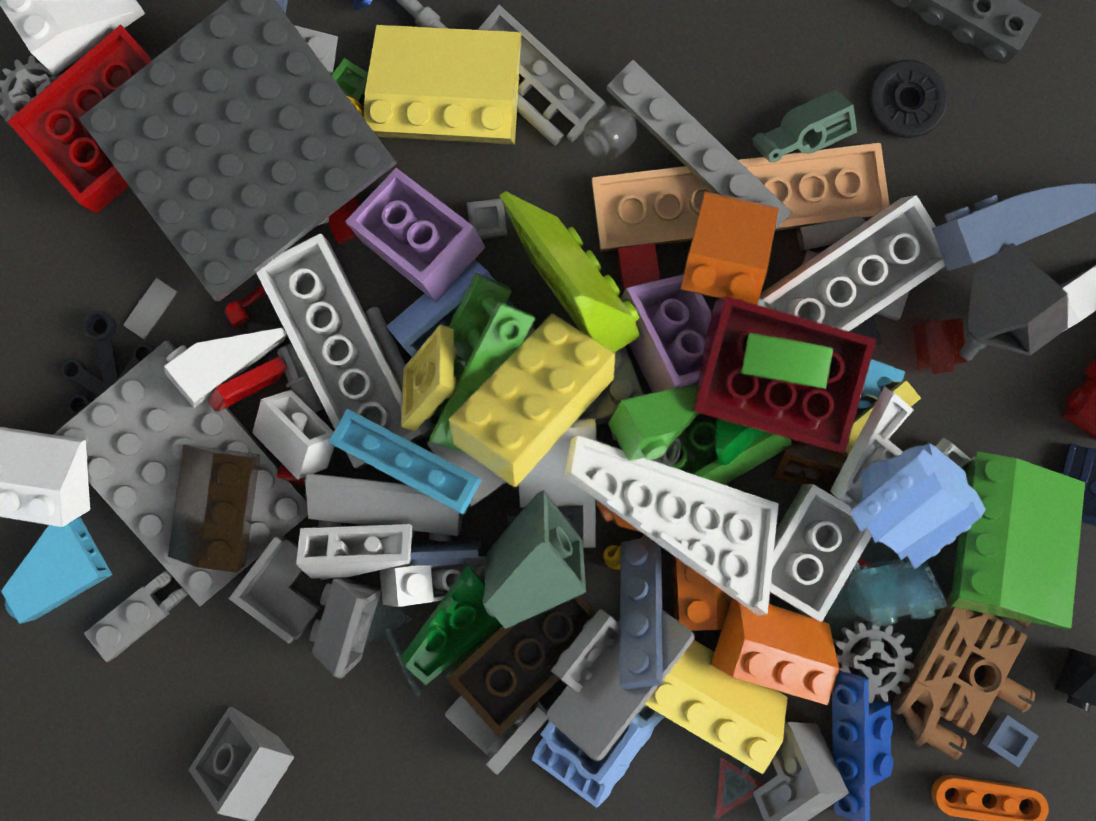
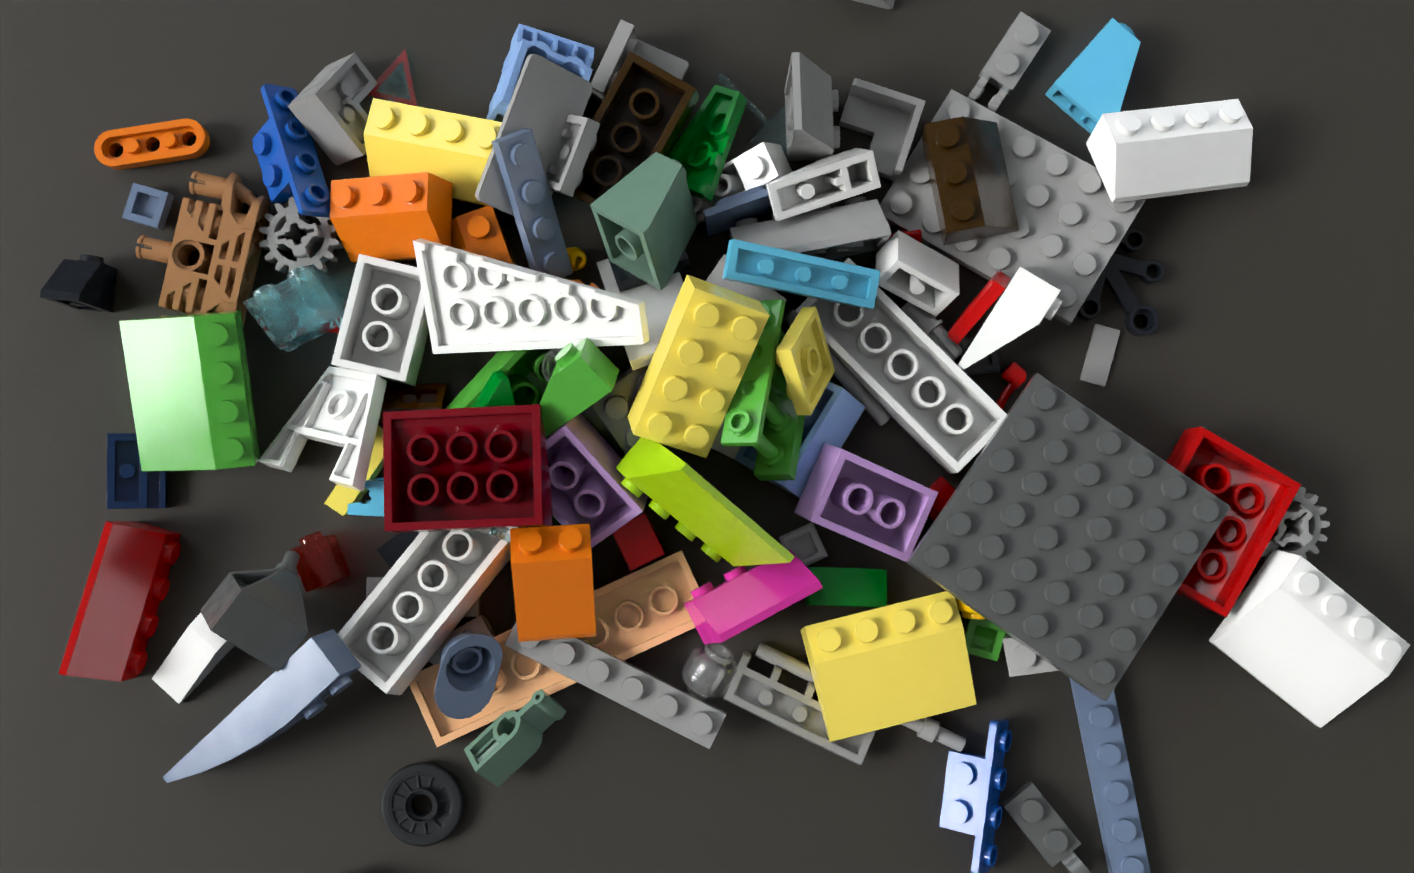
camera: 160 degrees right, 0 degrees up
bright green slope [742,333,833,389] -> none
light blue slope [850,443,986,569] -> none
none -> sand blue piece [434,629,503,719]
none -> dark pink slope [684,549,823,644]
none -> green slope [806,567,887,608]

